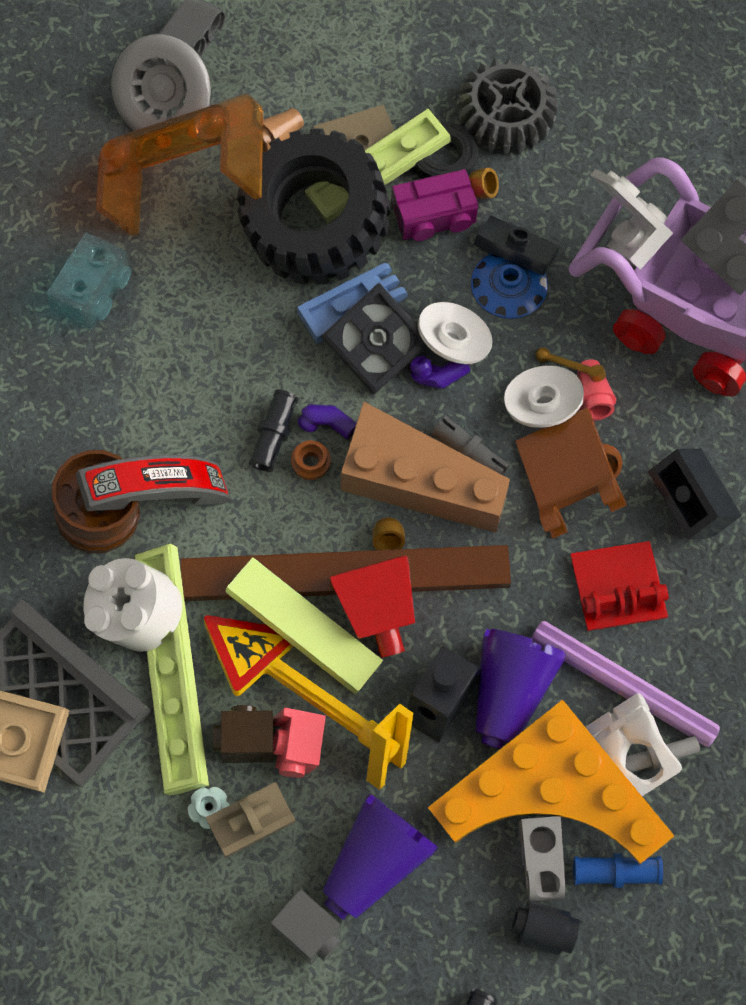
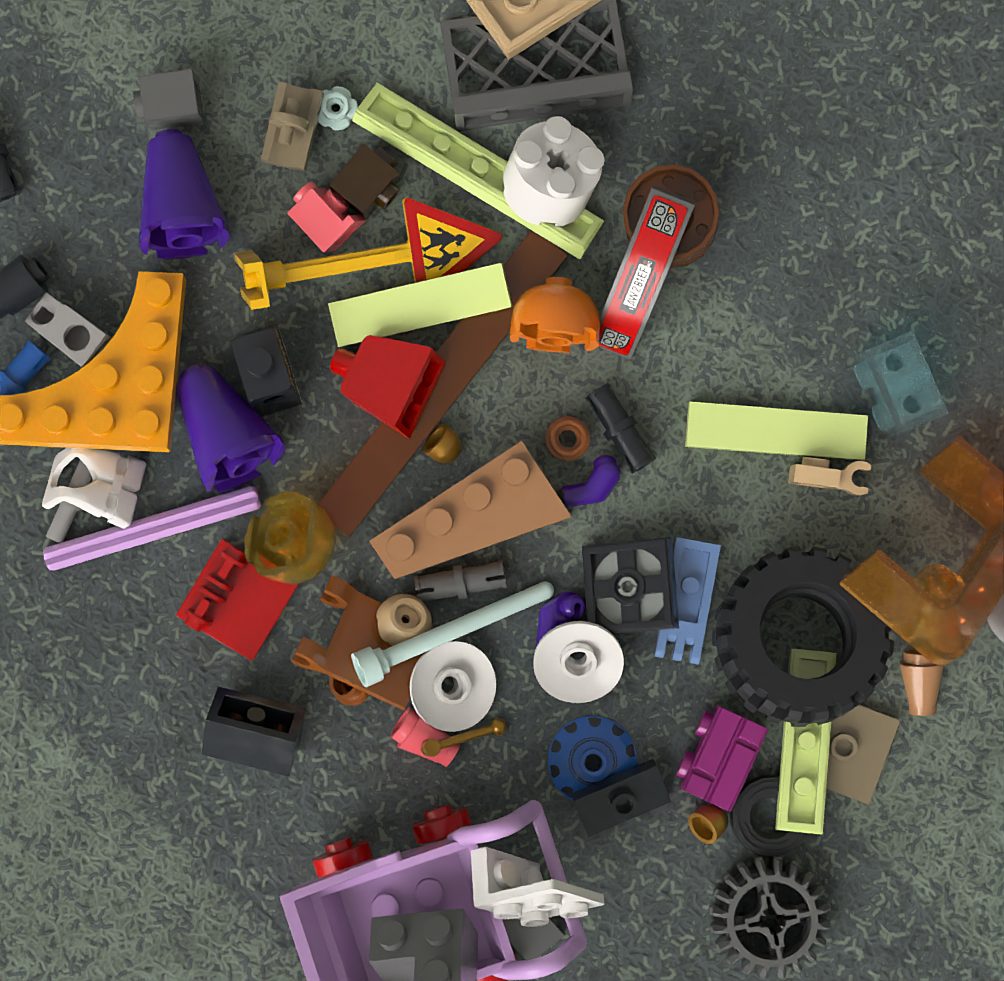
camera: 130 degrees right, 20 degrees up
none -> clear yellow cylinder [244,491,336,584]
none -> light aqua piece [351,581,554,687]
none -> tan plate [376,594,432,646]
none -> orange cylinder [510,277,600,353]
none -> yellowish green tile [685,402,868,461]
none -> tan plate [788,457,871,496]

